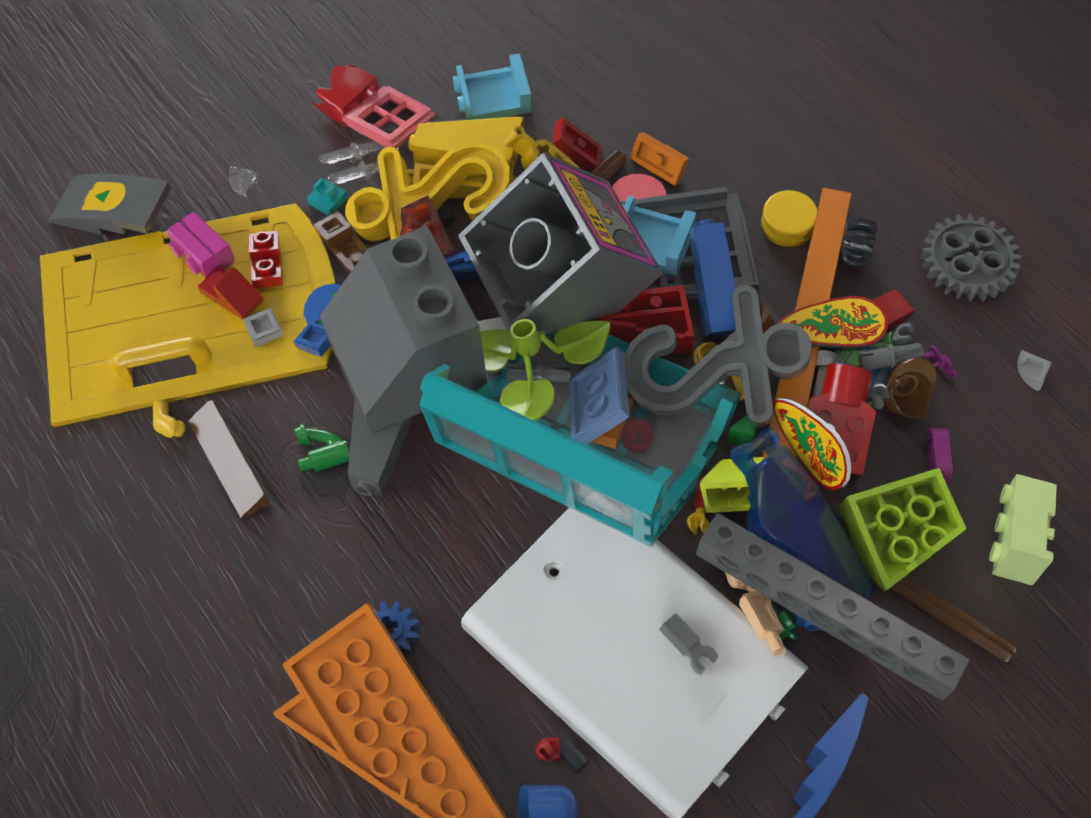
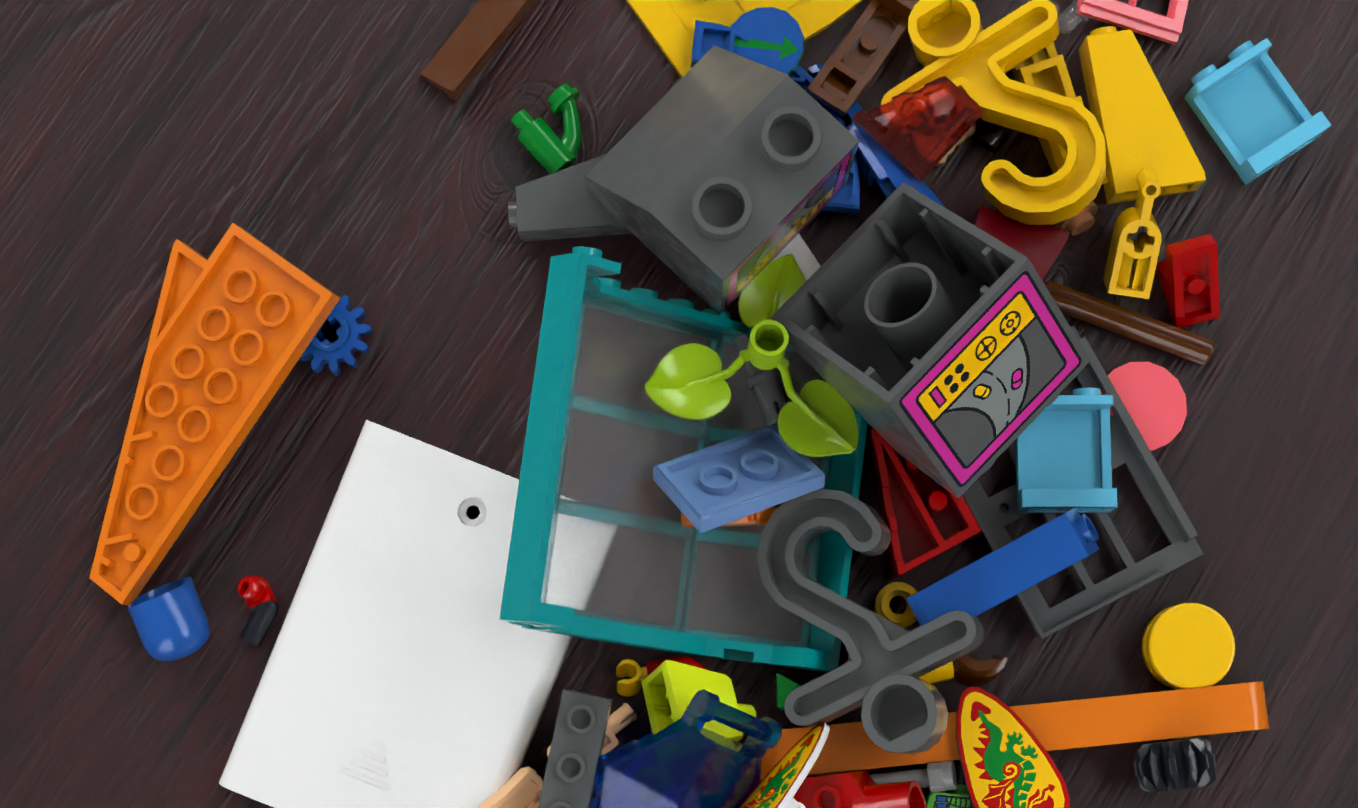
camera: 65 degrees right, 20 degrees up
dark red tile [621,419,654,453] -> none
orange hinge [630,132,690,186] -> none
dark grey bar [659,613,718,675] -> none

